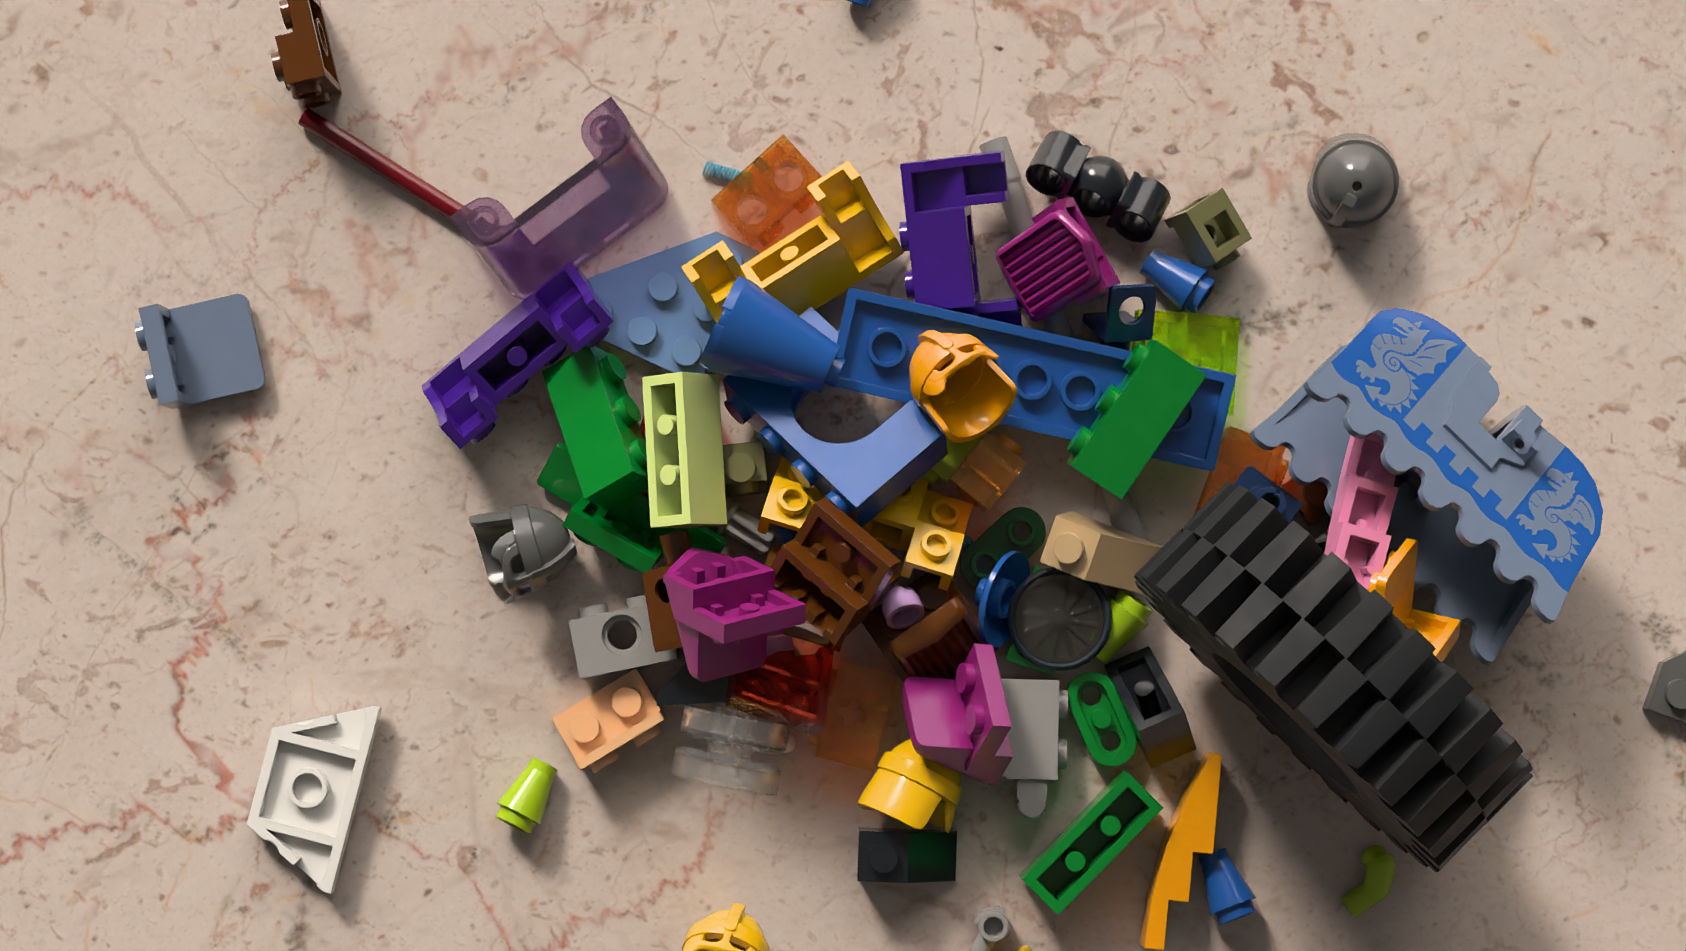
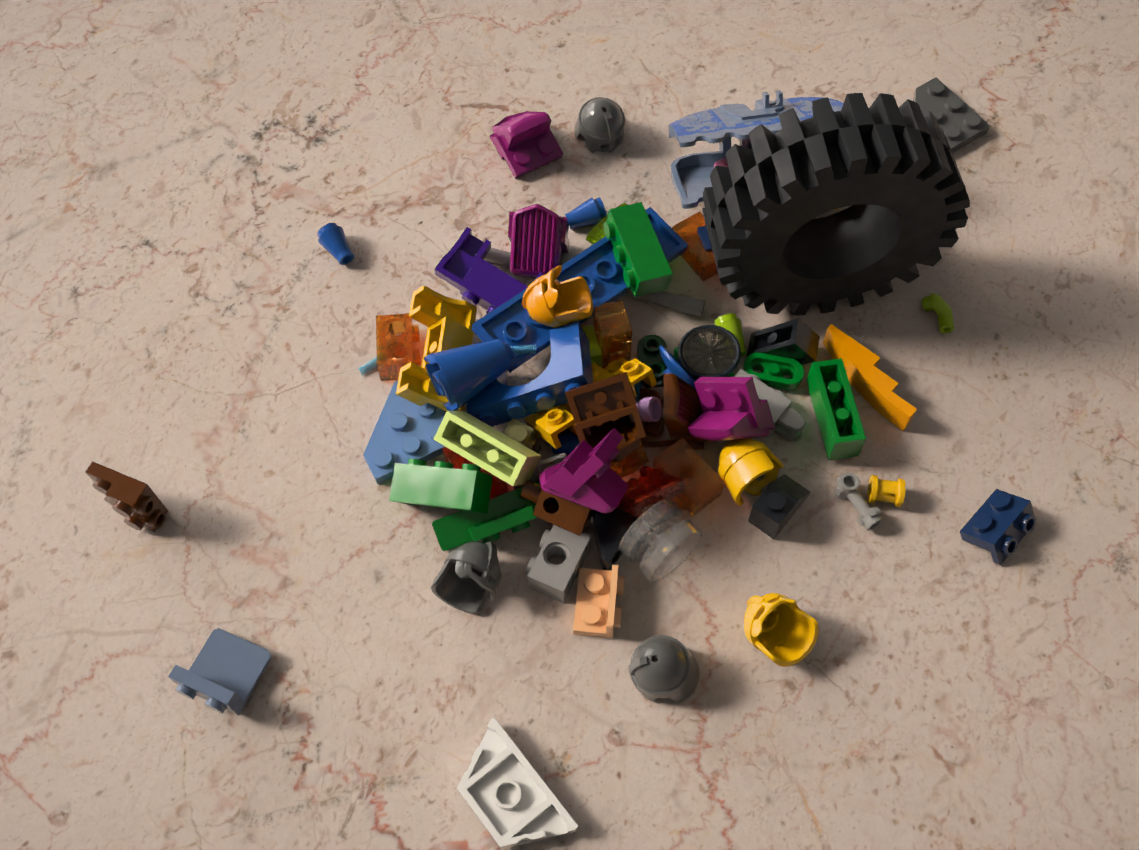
camera: 50 degrees left, 25 degrees down
dark red bar [298,108,473,228] -> none
dark purple bracket [422,261,614,449] -> none
clear purple windscreen [450,97,668,300] -> none
lime cone [495,757,558,834] -> none
black piece [1025,131,1171,243] -> none
tan slope [1040,511,1162,593] -> none
dark blue bracket [1082,284,1157,351] -> none
olive brick [1164,188,1252,270] -> none
blue cone [1198,848,1256,925] -> none
none -> magenta piece [489,111,564,179]
none -> medium azure leg [511,344,536,355]
none -> dark grey helmet [629,635,700,702]

